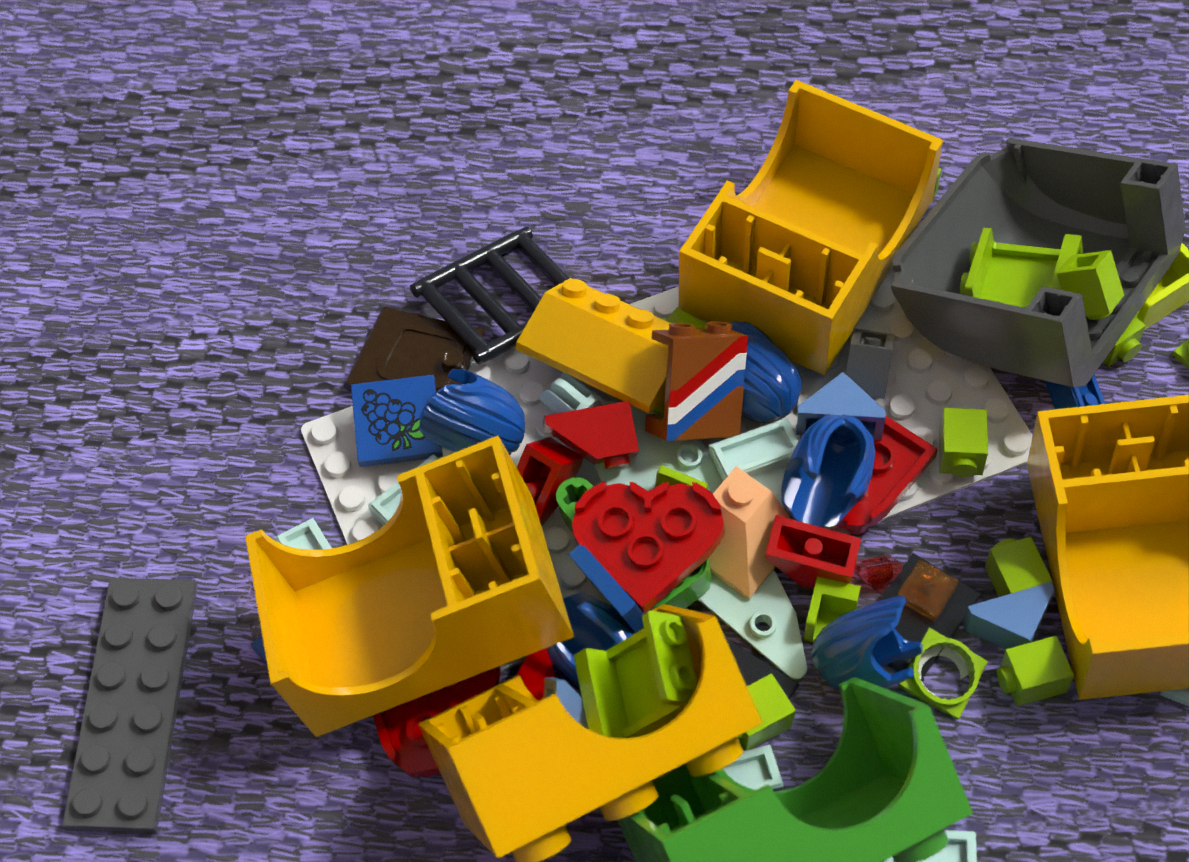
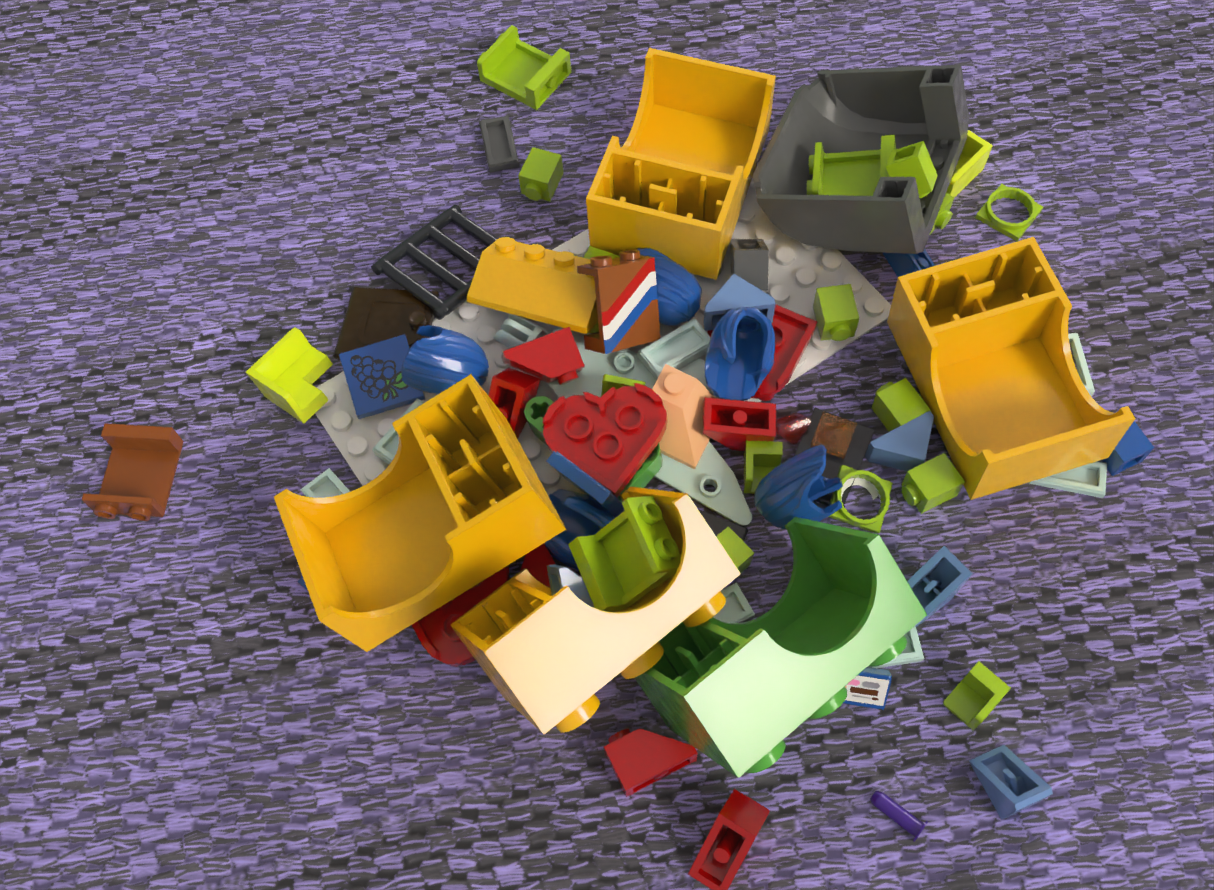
camera: 10 degrees left, 5 degrees up
dark grey plate [62,578,198,834] -> none
none -> dark orange panel [82,423,184,521]
none -> neon yellow panel [246,327,333,424]
none -> lime panel [477,25,571,110]
none -> dark grey tile [479,115,520,173]
none -> lime brick [518,147,564,202]
none -> medium blue slope [907,546,973,627]

